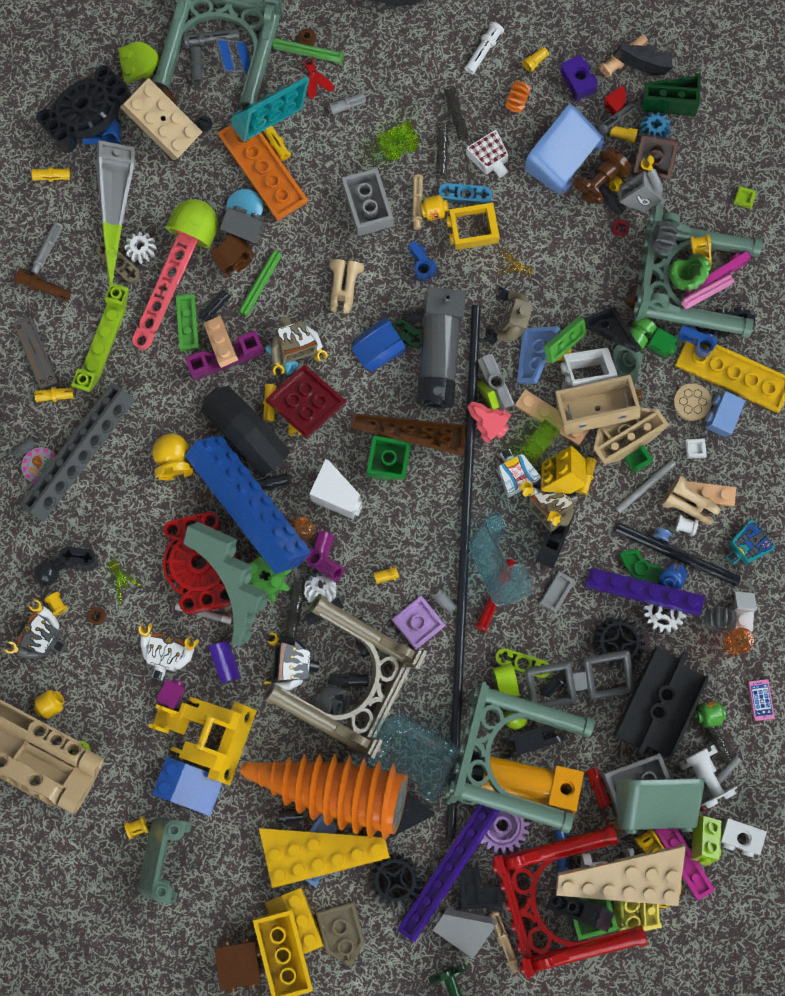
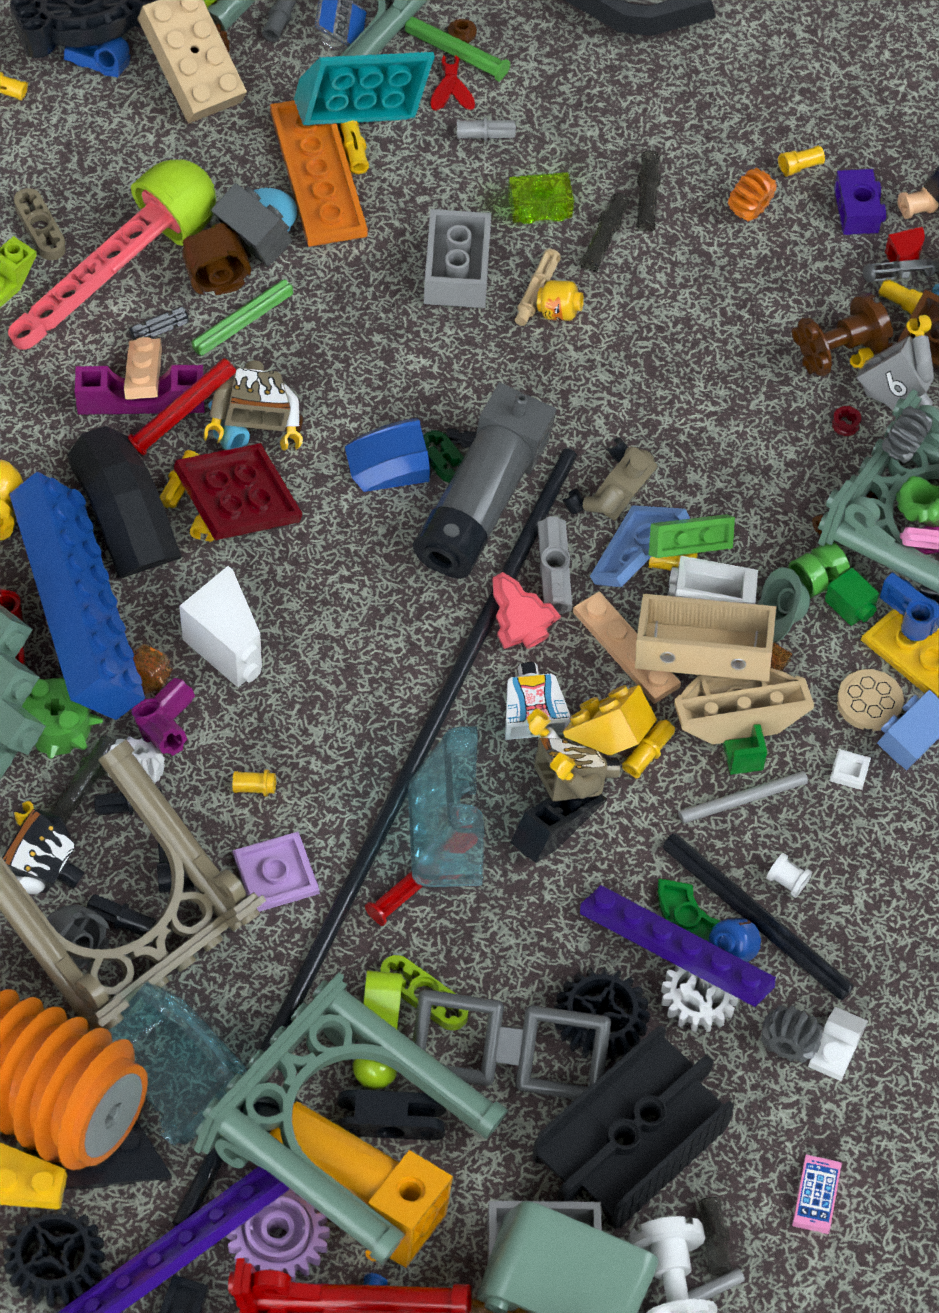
camera: 15 degrees right, 20 degrees down
light grey plate [96,140,135,285] -> none
white gear [124,231,157,264] -> none
bright green plate [176,294,199,352] -> none
black piece [196,115,213,132] -> none
black pin [256,472,290,491] -> none
tan piece [329,259,365,314] -> none
reddish brown wing [351,413,466,456] -> none
green slope [367,436,411,481] -> none
blue plate [409,241,437,281] -> none
light grey pin [433,589,457,615] -> none
dark azure beam [439,183,492,204] -> none
yellow window [446,203,500,250] -> none
white pin [464,22,504,74] -> none
white torso [466,130,508,178] -> none
lime tile [477,381,499,410] -> none
clear yellow plant [497,247,535,276] -> none
clear neon green brick [520,420,560,465] -> none
medium blue windscreen [525,104,605,195] -> none
light grey tile [539,571,575,614] -> none
black axle [541,667,575,698] -> none
black wing [584,307,640,353] -> none
red axle [586,767,610,808] -> none
black pin [598,184,626,216] -> none
medium blue bush [652,527,672,543] -> none
tan piece [661,475,721,525] -> none
light nougat plate [677,481,736,507] -> none
bright green head [695,701,726,728] -> none
clear orange piece [724,627,754,656] -> none
torso [726,519,776,565] -> none
none -> red axle [128,358,236,455]

